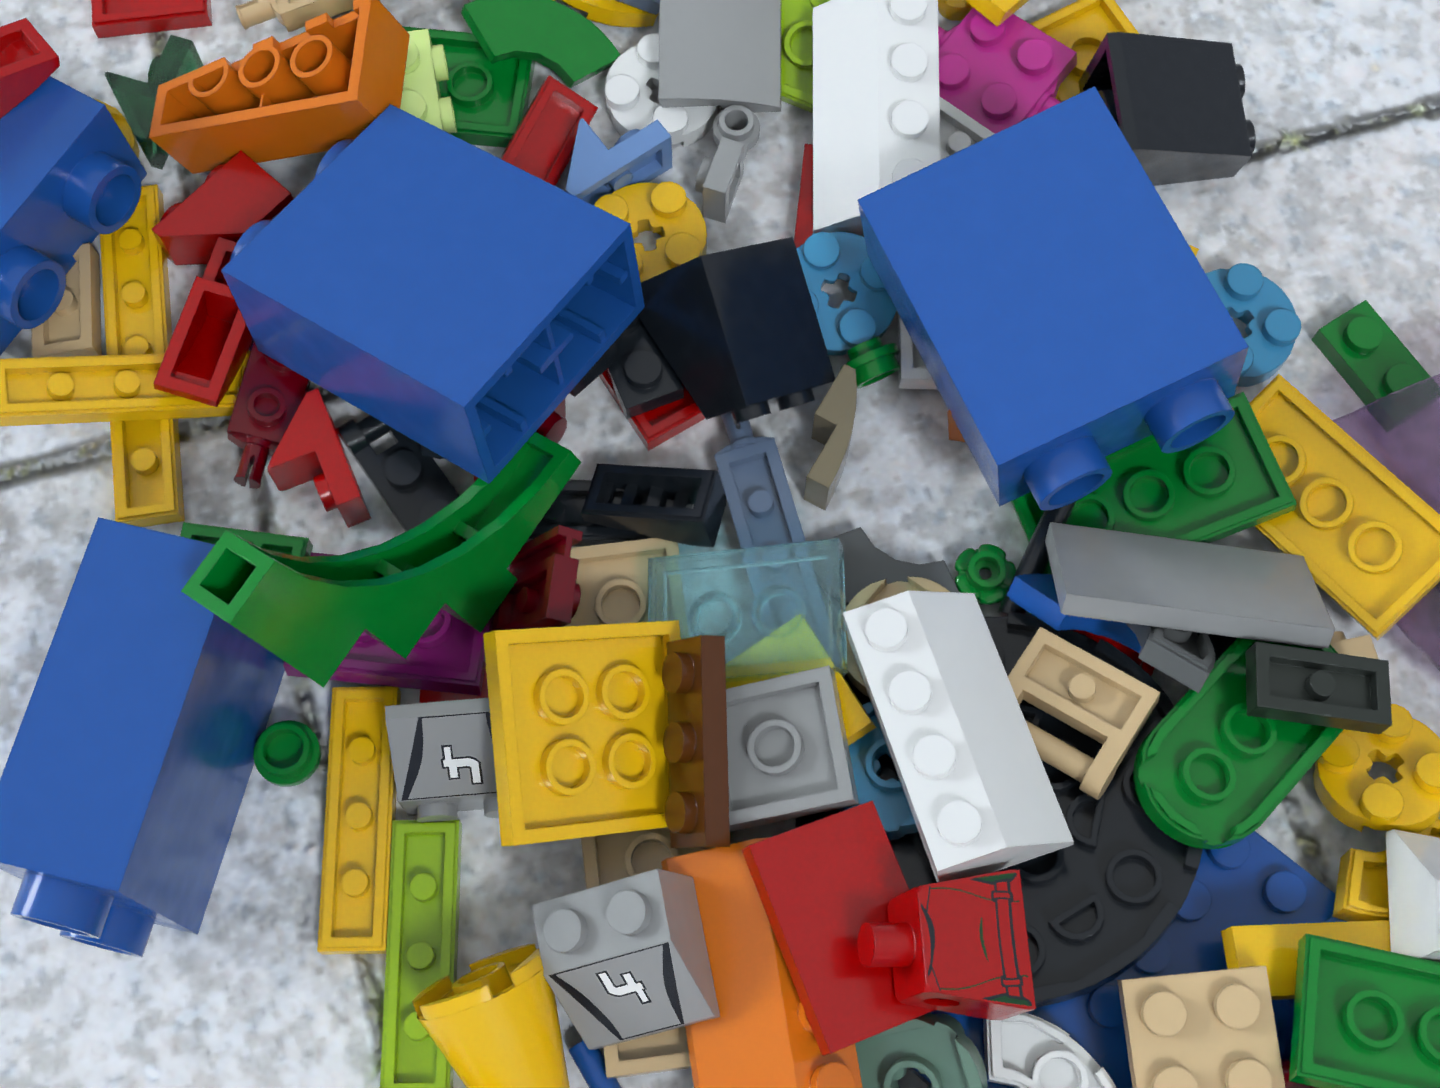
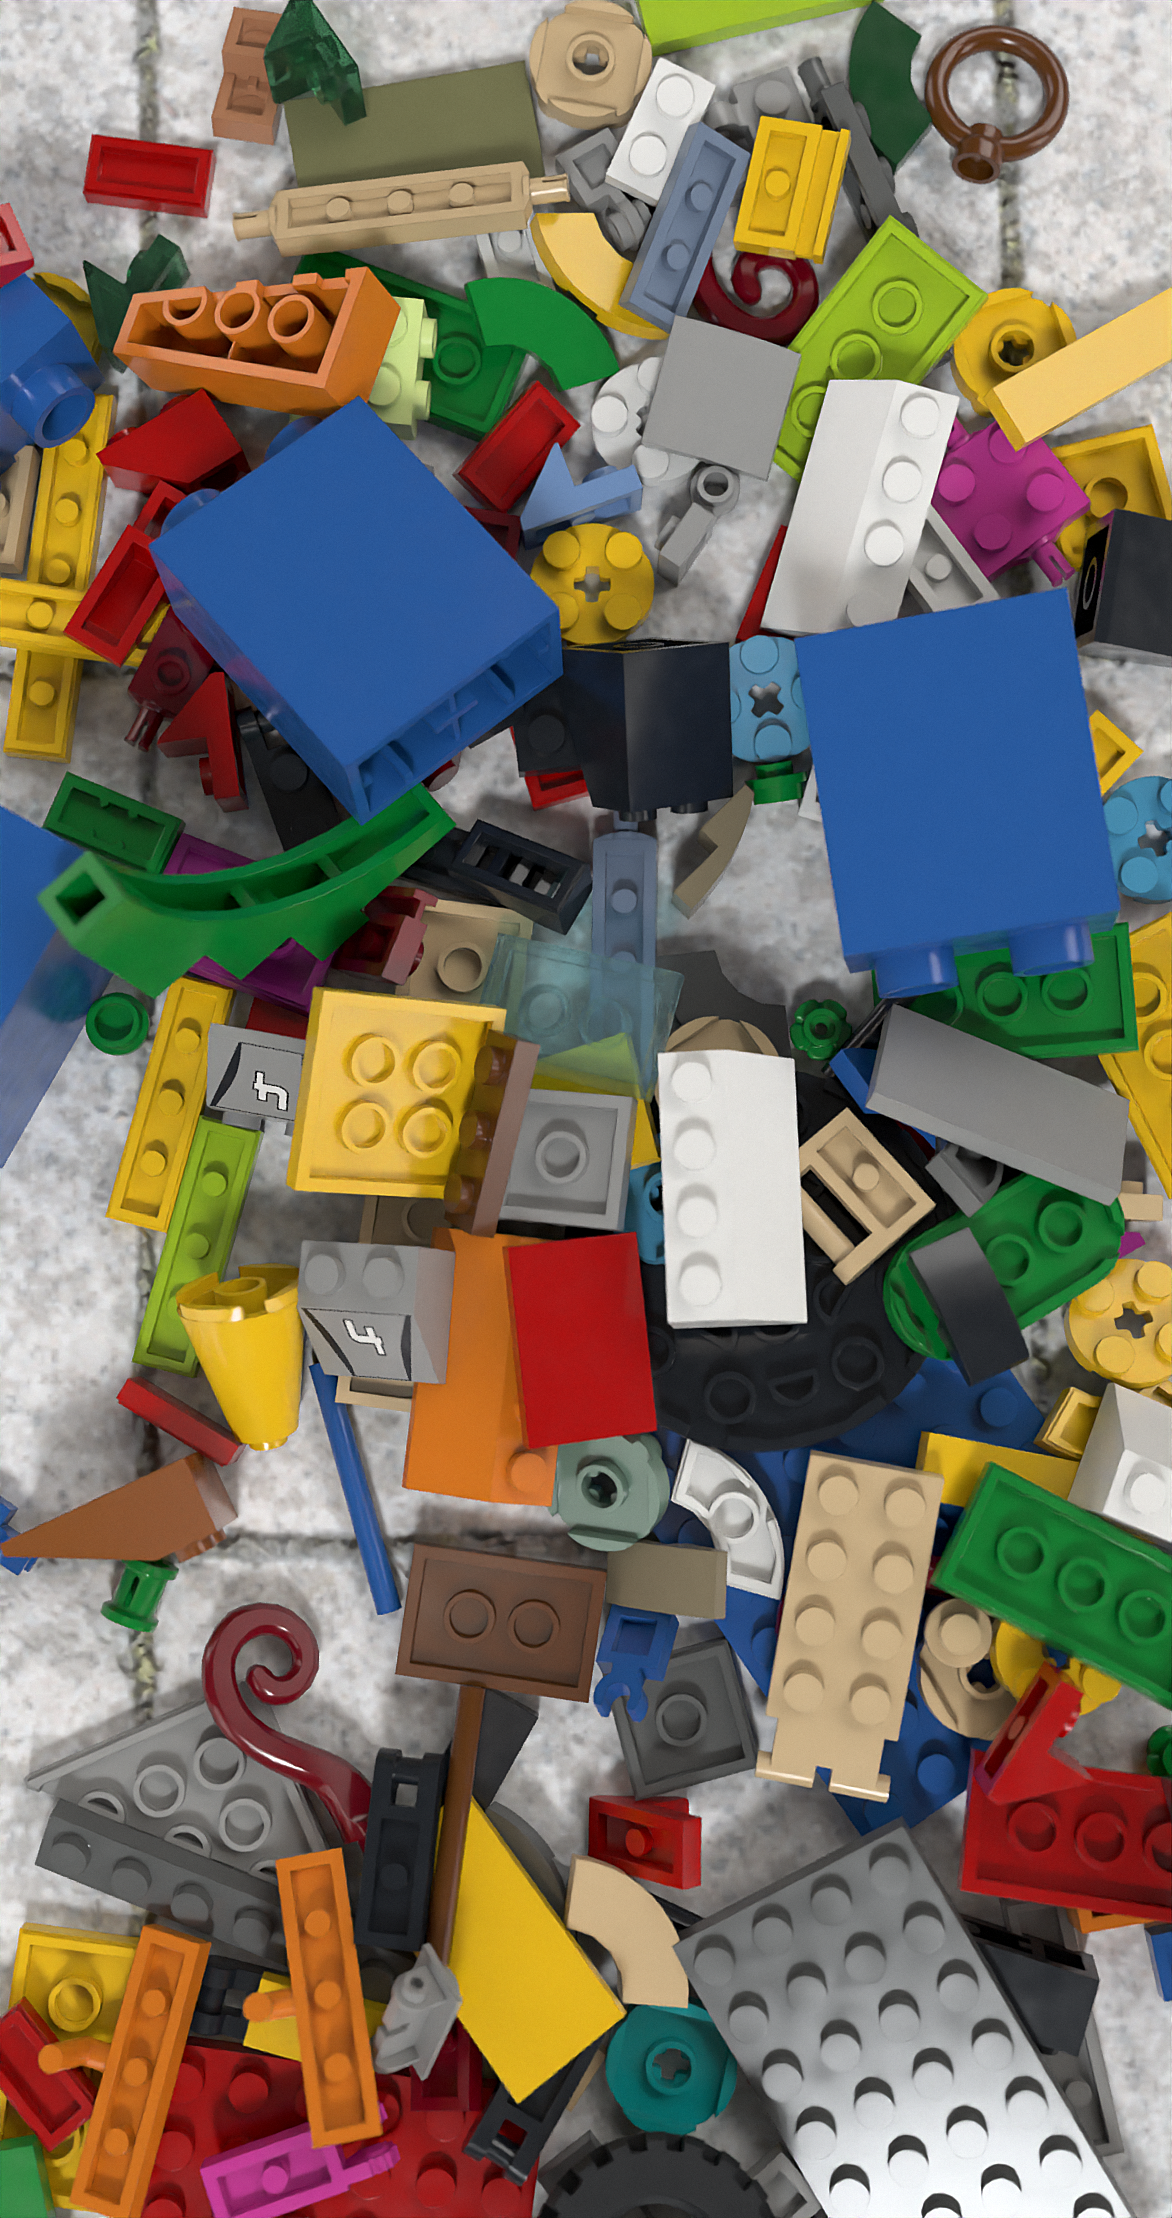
camera: 15 degrees right, 15 degrees up
red torso [857,870,1036,1020] -> none
pearl dark grey plate [1245,642,1392,734] -> none
none -> black slope [906,1227,1030,1388]

